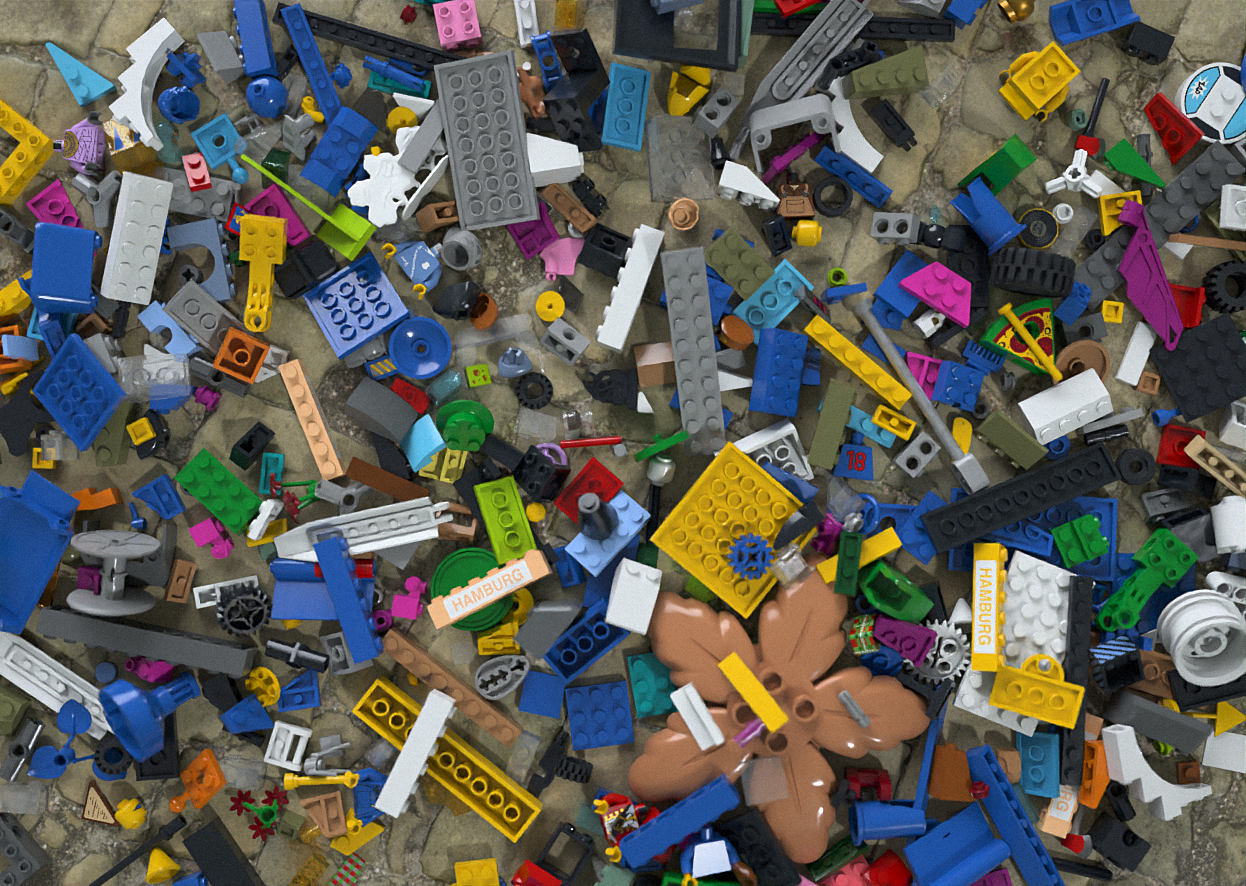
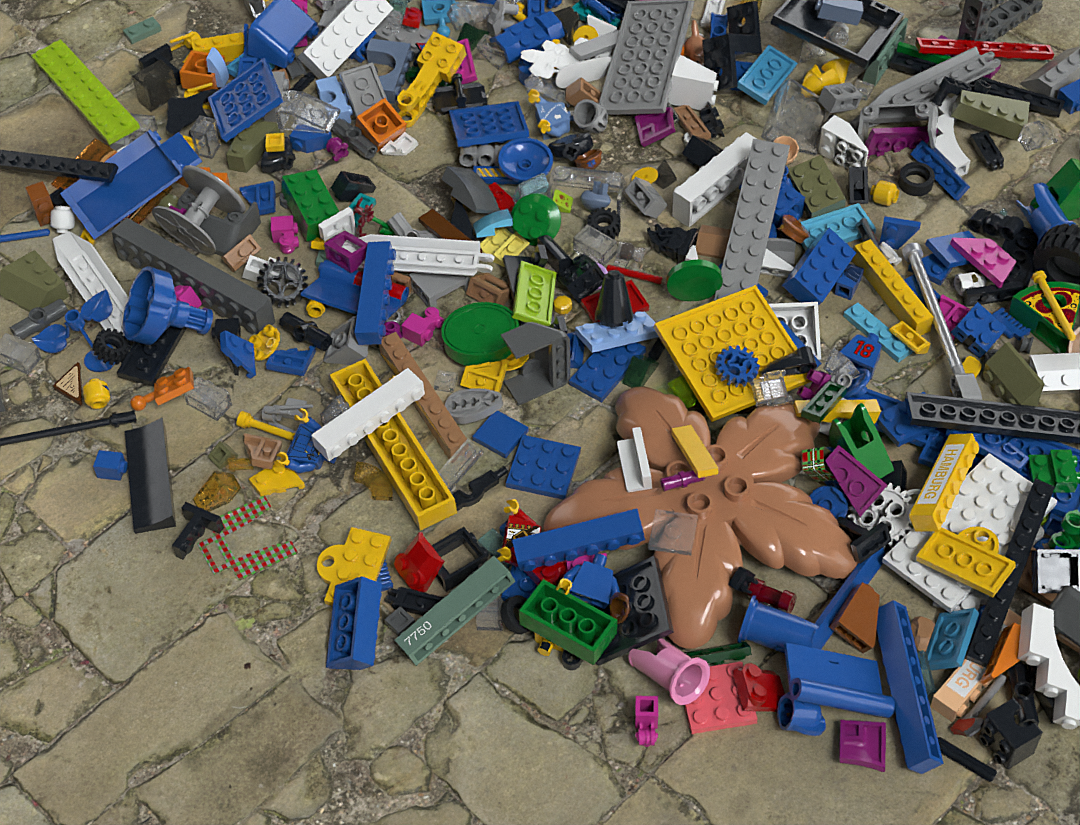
camera: 25 degrees right, 35 degrees down
yellow hat [145,846,180,884] -> none
black pin [222,724,266,748] -> none
dark red plant [230,785,289,842] -> none
lime piece [241,154,377,261] -> none
white plate [264,720,313,771] -> none
light nougat brick [278,359,347,482] -> none
light nougat brick [426,549,553,629] -> none
bright pink arm [539,238,586,281] -> none
blue brick [542,596,631,685] -> none
black tyre [553,755,593,784] -> none
white slope [605,558,662,635] -> none
light grey piece [612,442,629,459] -> none
teal plate [627,652,678,718] -> none
white head [647,454,676,486] -> none
torso [774,172,815,221] -> none
olive brick [807,378,858,470] -> none
light grey axle [837,690,871,728] -> none
light grey brick [871,212,920,246] -> none
light grey brick [891,431,941,478] -> none
dark red plate [969,781,990,799] -> none
blue piece [1043,435,1070,460] -> none
none -> magenta tile [324,231,368,273]
none -> white piece [879,242,902,266]

